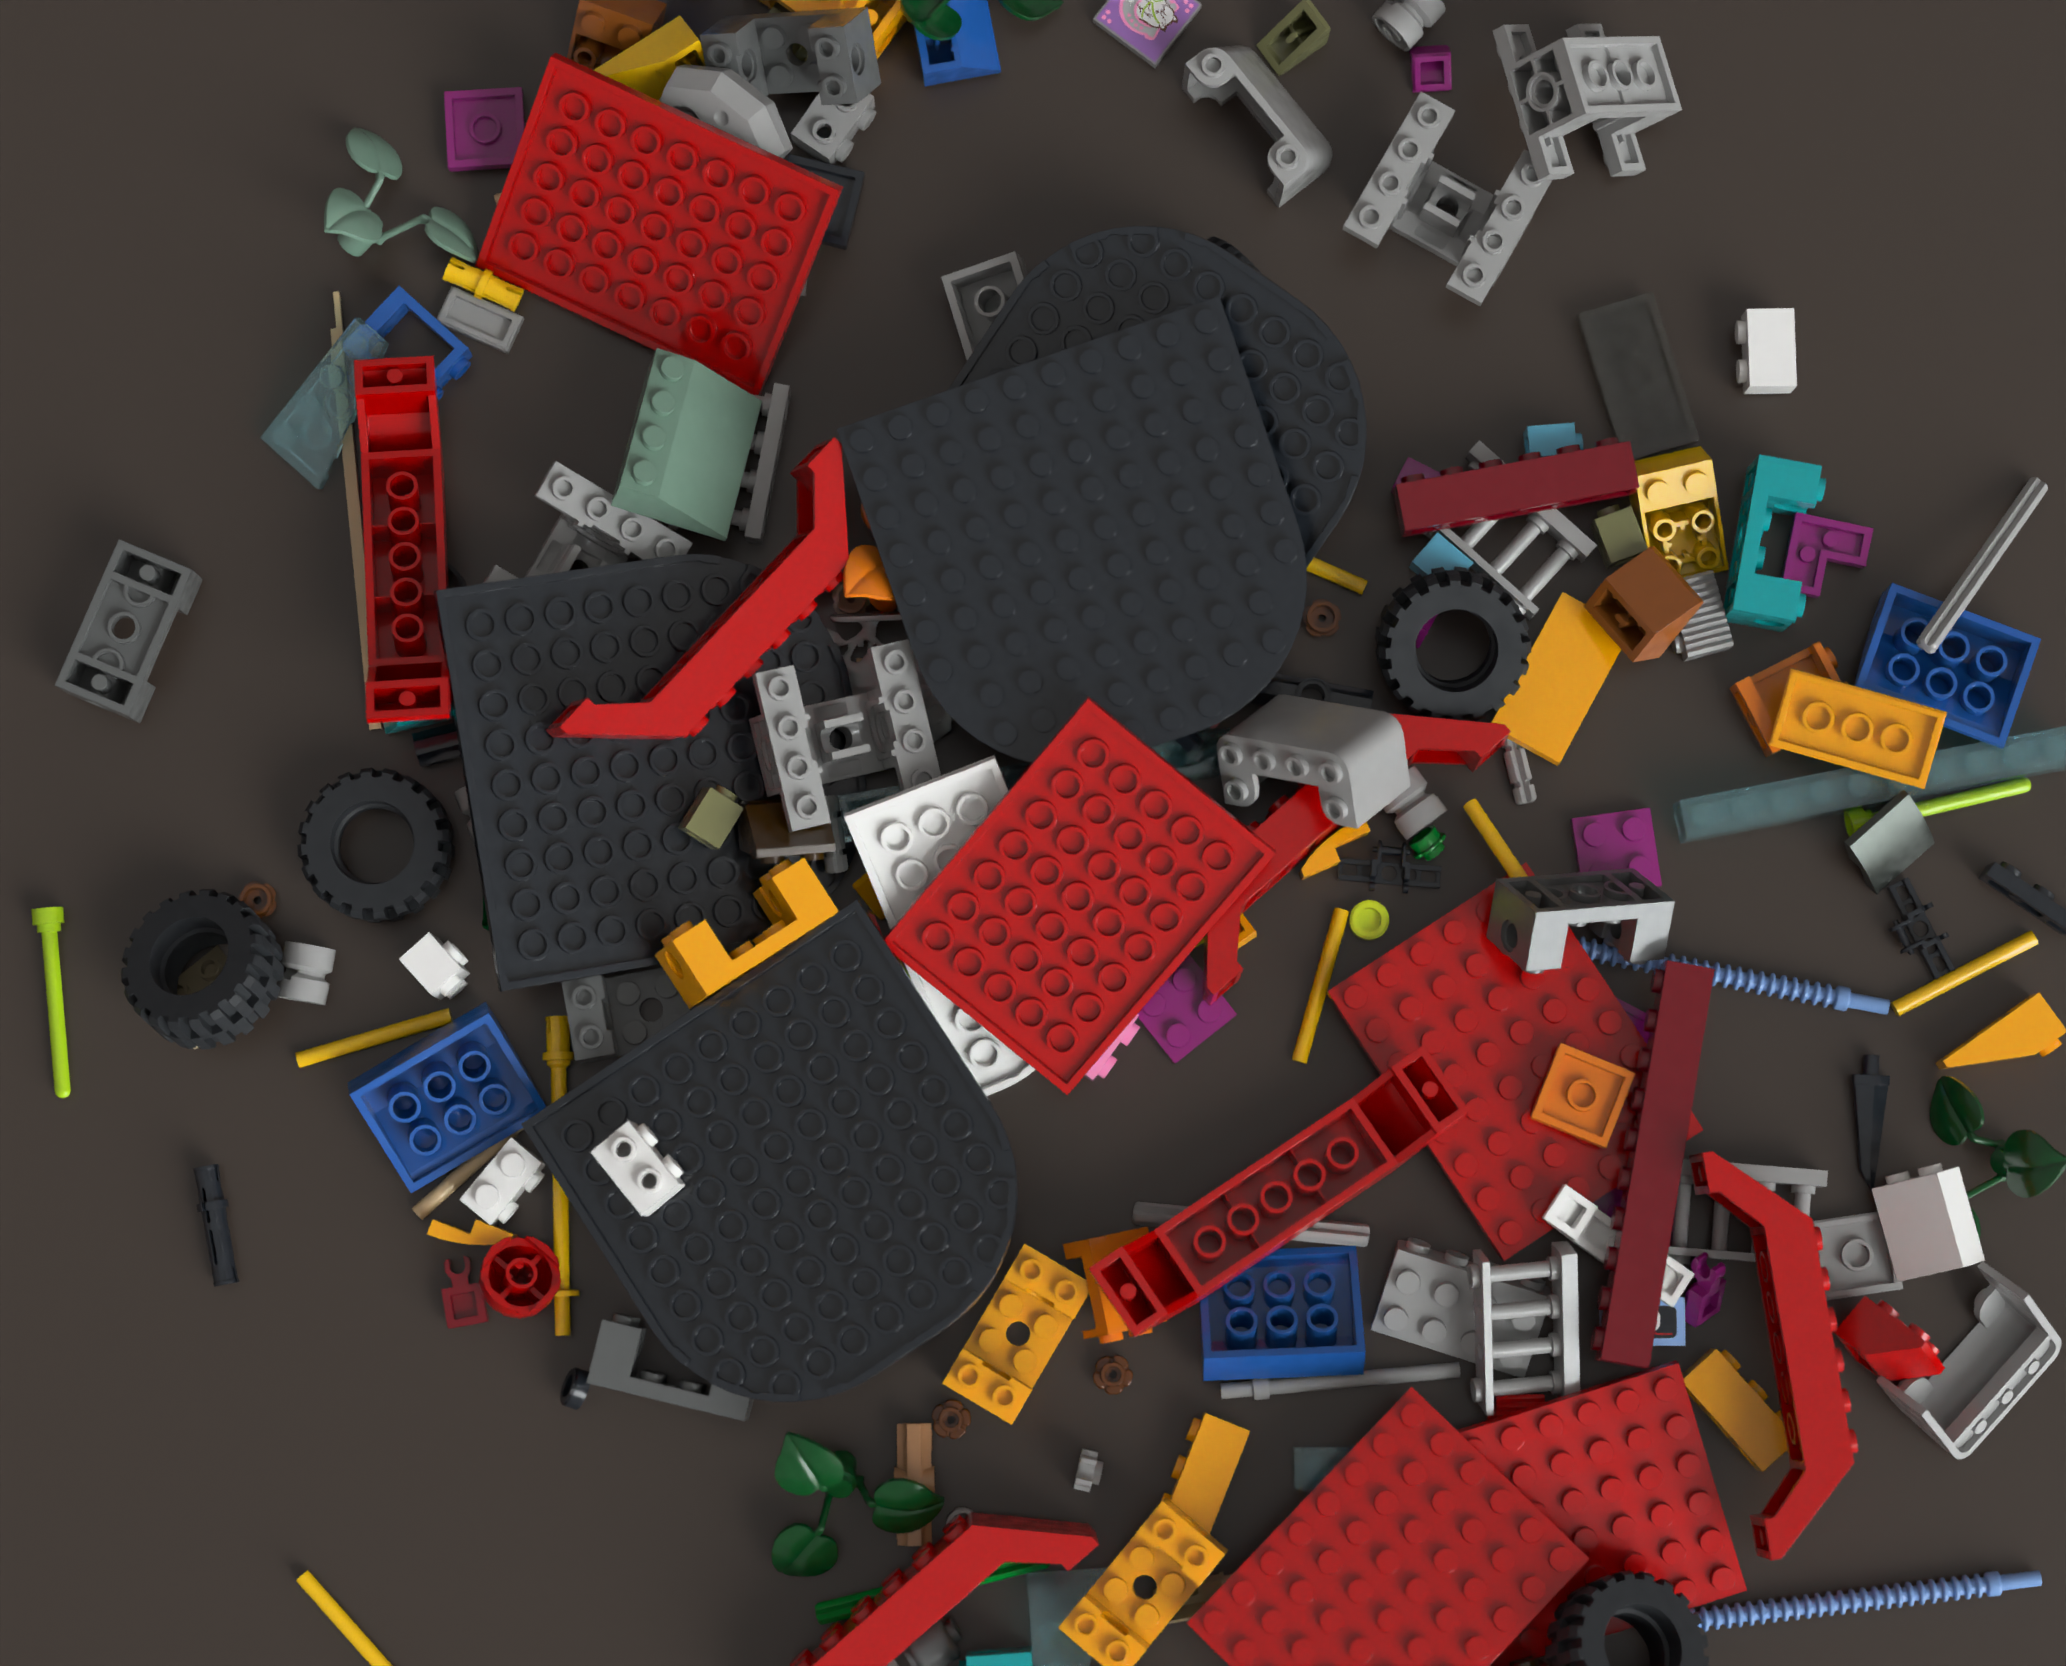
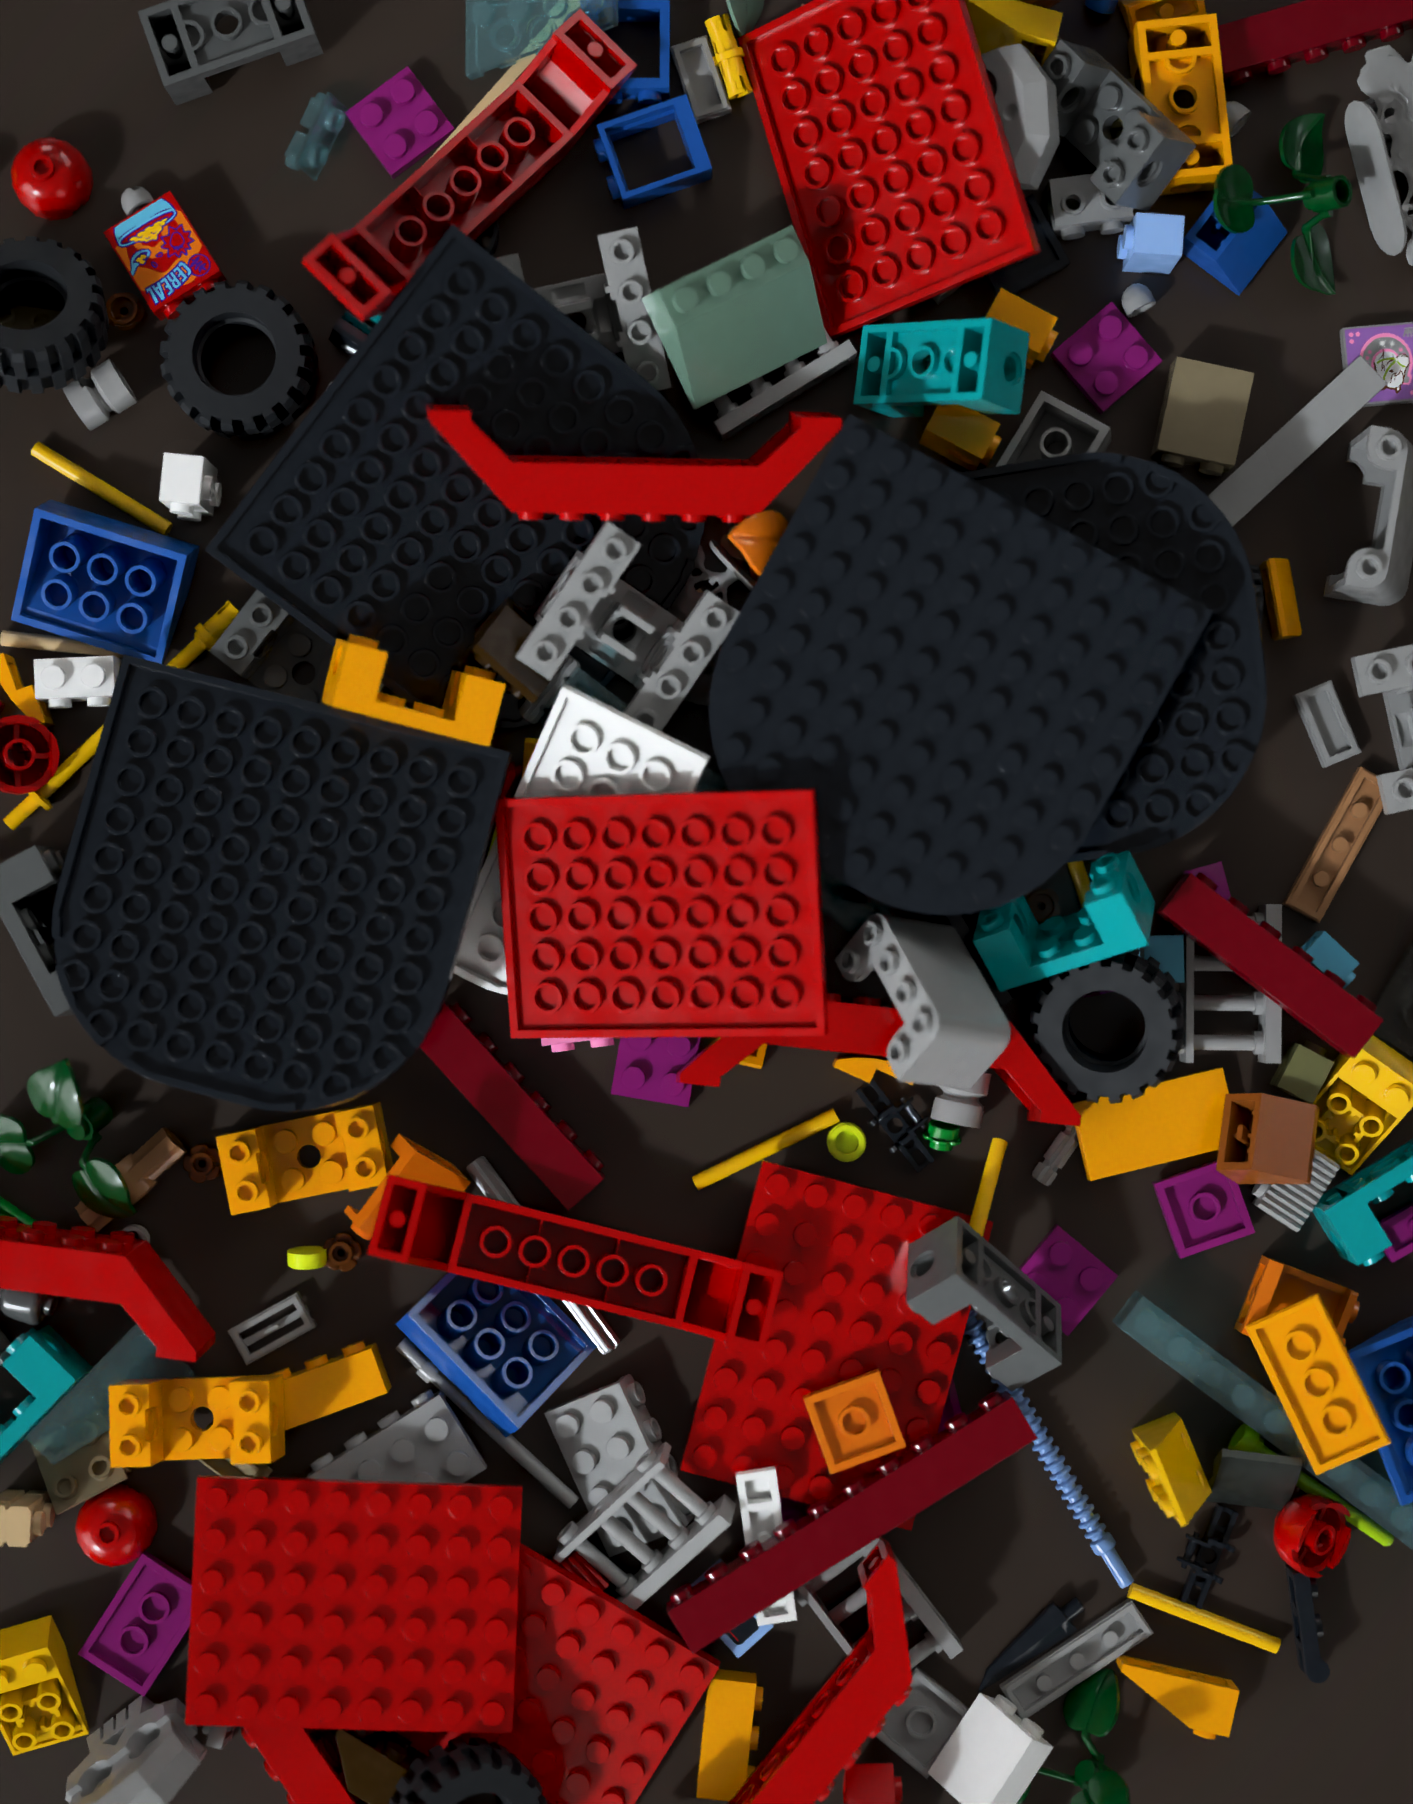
camera: 55 degrees right, 5 degrees up
white brick [591,1121,686,1217] -> none
olive brick [678,785,744,849] -> none
light grey plate [1073,1448,1104,1492] -> none
magenta plate [1685,1252,1727,1328] -> none
none -> red cylinder [11,137,94,220]
none -> brick [103,191,227,321]
none -> light grey hinge [121,186,154,217]
none -> light grey tile [228,1291,317,1365]
none -> clear light blue hinge [284,92,349,180]
none -> neon yellow tile [287,1246,327,1270]
none -> light grey bracket [306,1389,487,1483]
none -> magenta plate [345,66,455,179]
none -> dark red brick [420,1001,605,1211]
none -> blue window [593,94,712,209]
none -> teal plate [853,318,1030,418]
none -> light orange plate [919,288,1059,471]
none -> teal plate [973,850,1155,992]
none -> light grey tile [999,1598,1154,1720]
none -> magenta plate [1050,301,1163,415]
none -> light blue brick [1117,212,1185,275]
none -> light grey hinge [1121,283,1156,317]
none -> yellow slope [1130,1412,1212,1527]
none -> dark tan brick [1151,356,1255,476]
none -> magenta plate [1152,1160,1255,1259]
none -> light grey tile [1208,355,1387,527]
none -> light orange slope [1260,557,1302,641]
none -> red cylinder [1273,1494,1351,1578]
none -> medium nougat tile [1282,767,1383,923]
none -> light grey tile [1292,680,1361,768]

